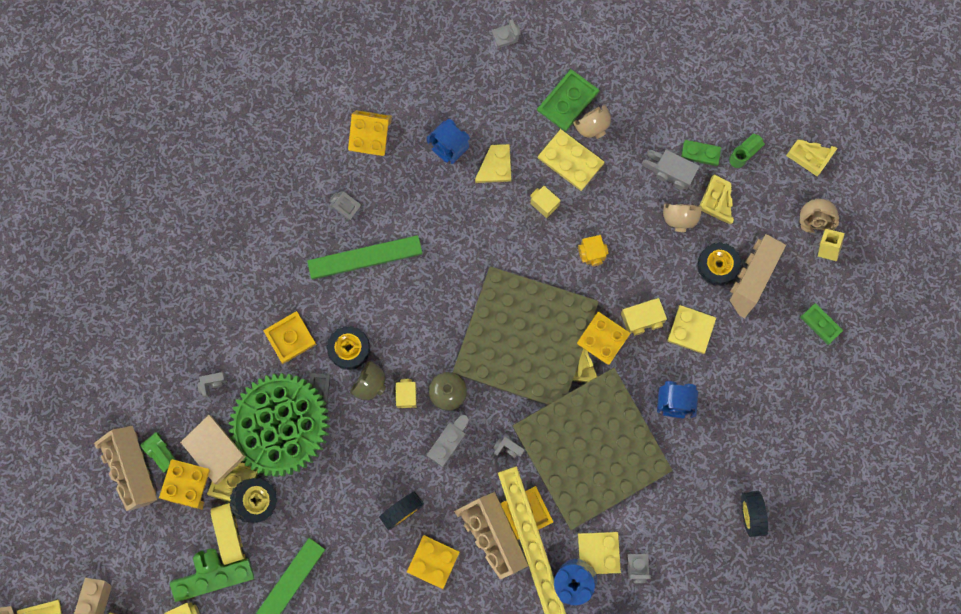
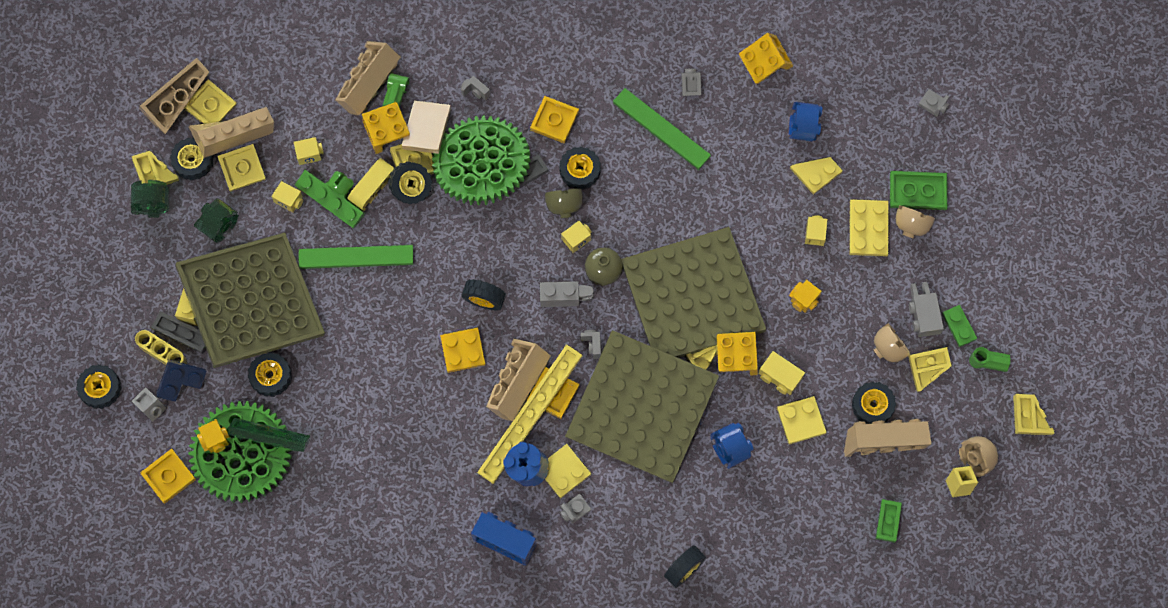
camera: 55 degrees right, 5 degrees down
none -> light yellow brick [294,137,324,165]

